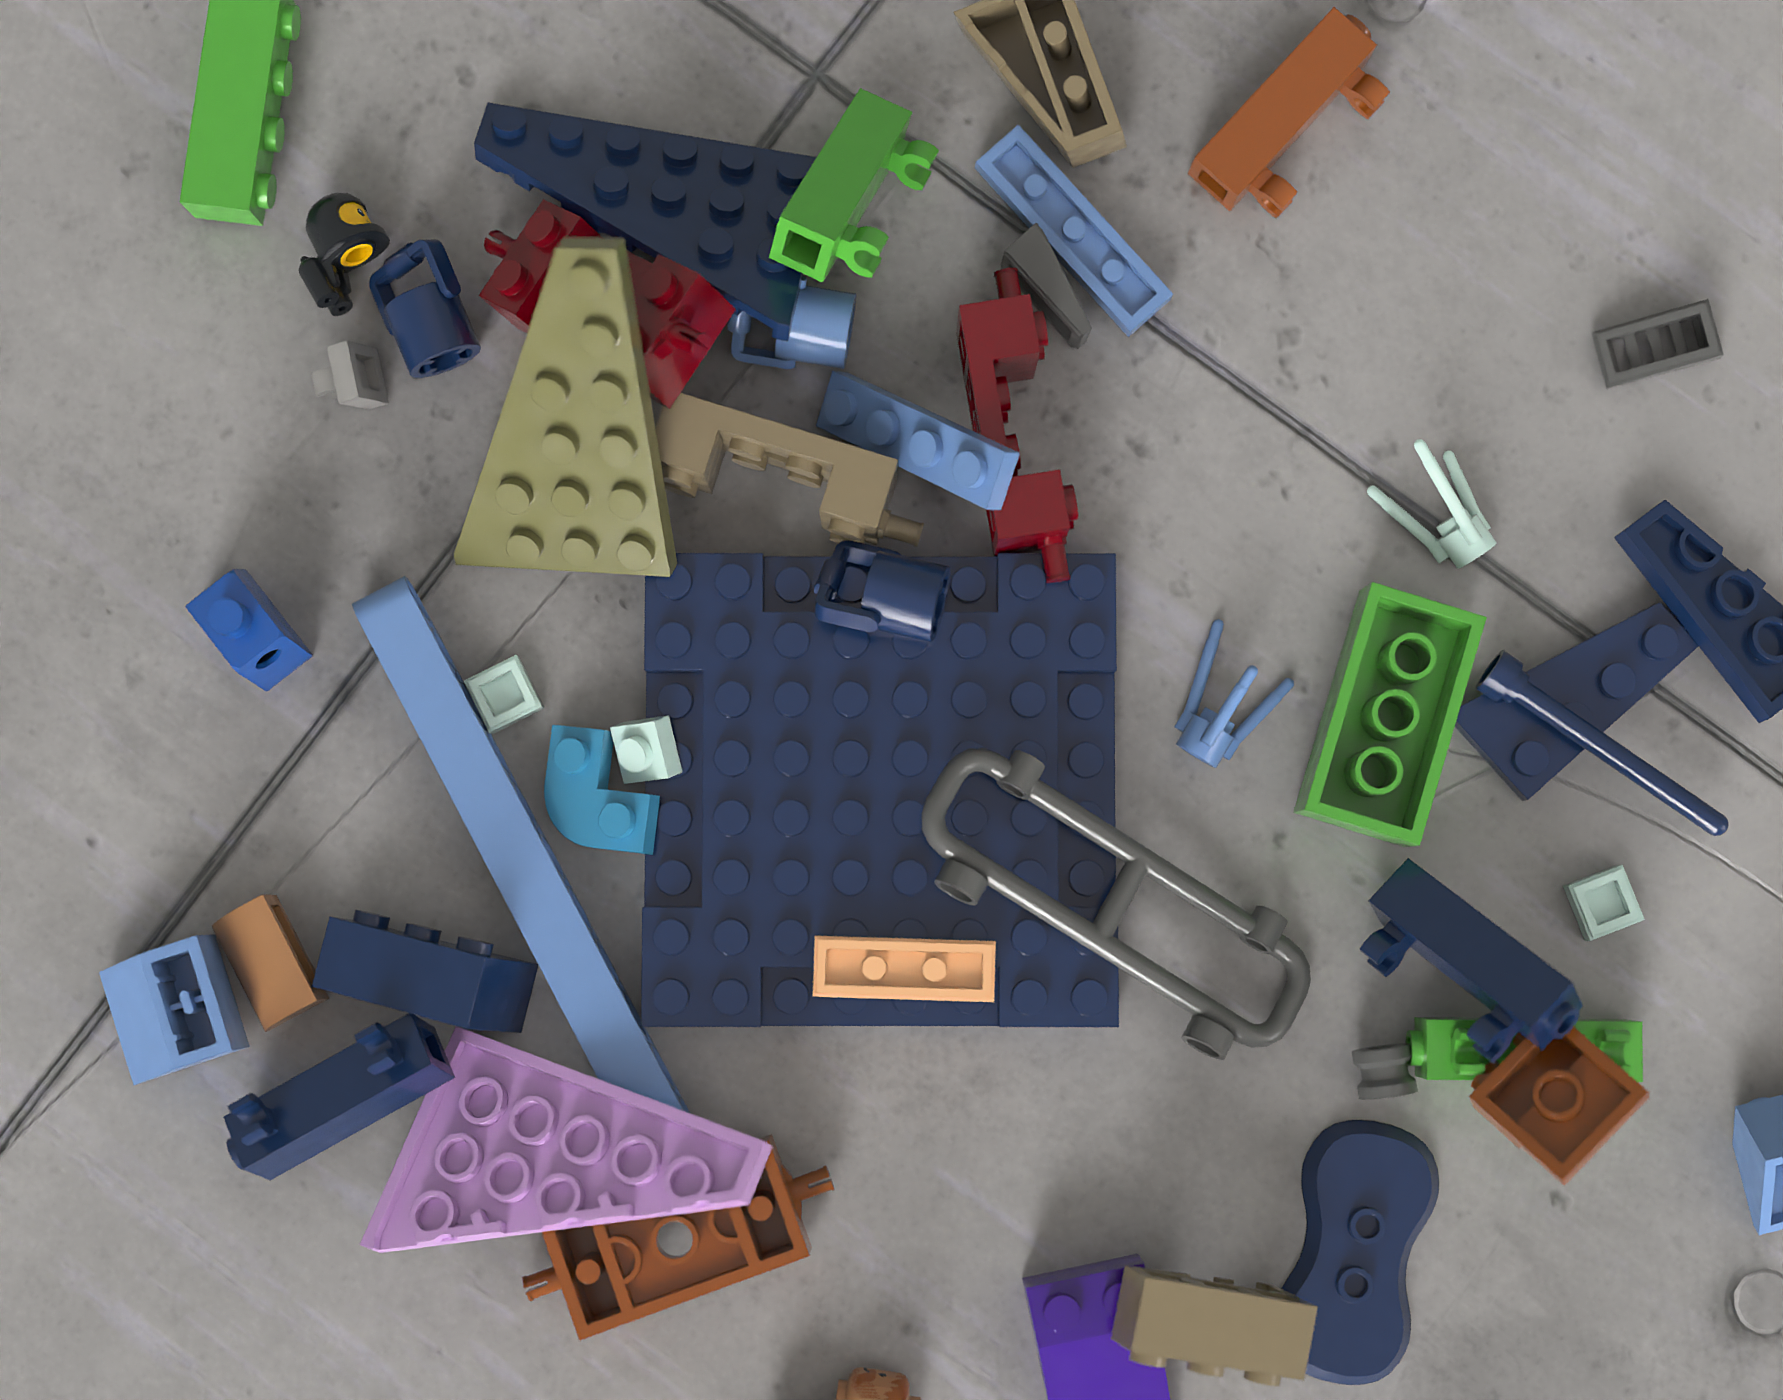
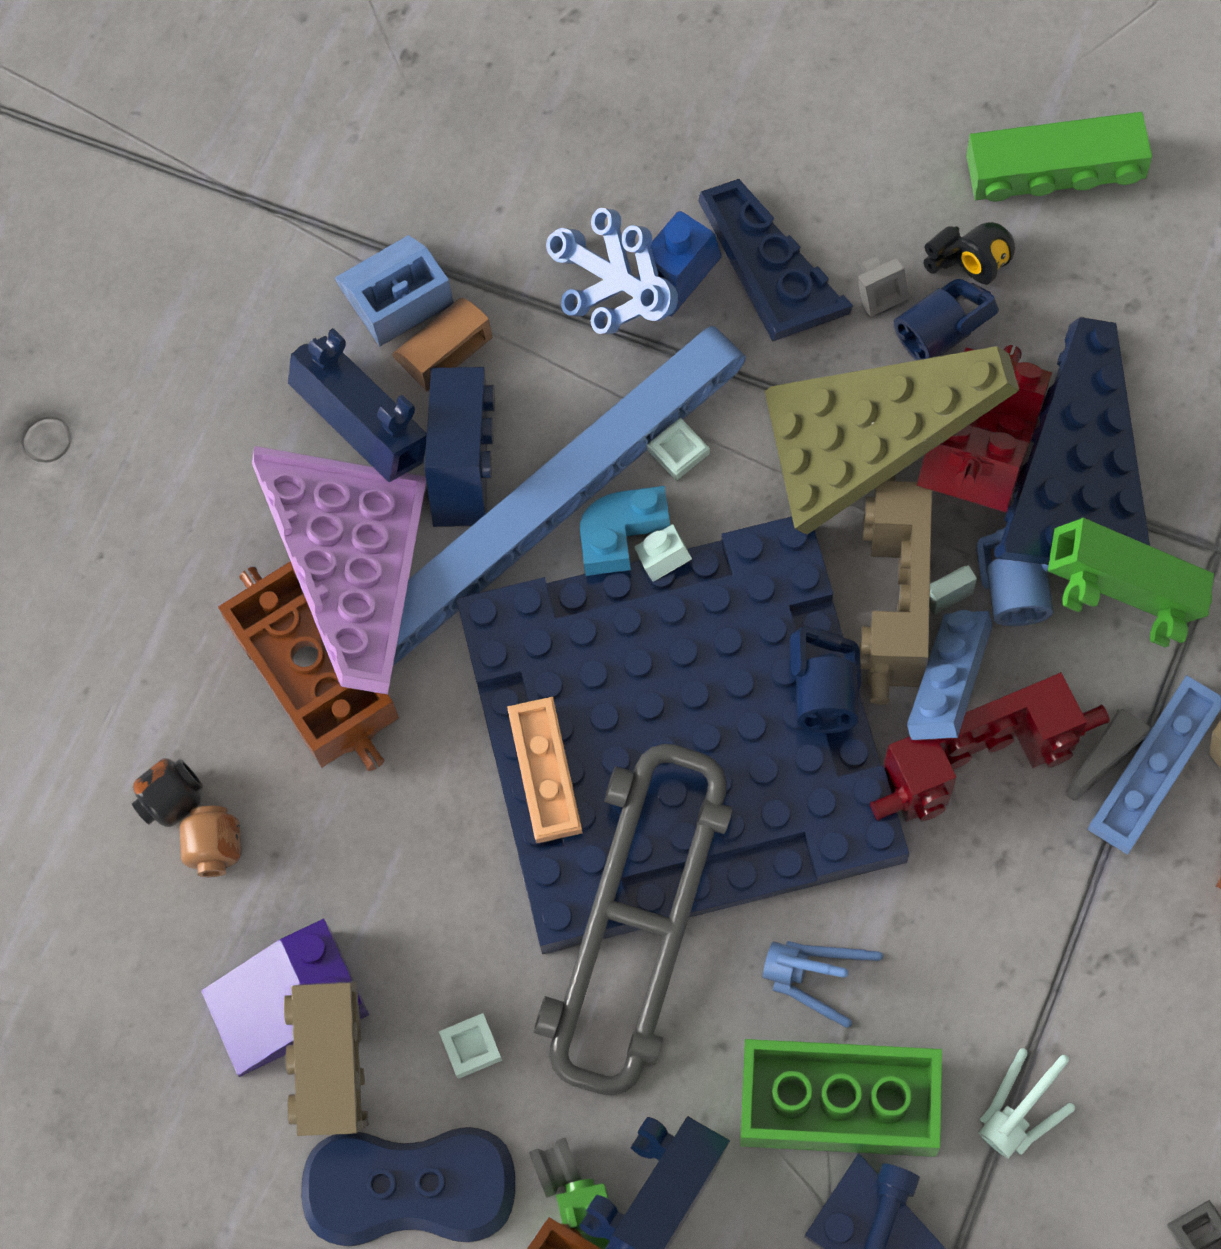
camera: 85 degrees right, 15 degrees down
none -> light aqua plate [439,1013,502,1079]
none -> plant [546,208,678,334]
none -> dark blue wing [698,179,853,342]
none -> light aqua tile [929,565,977,615]

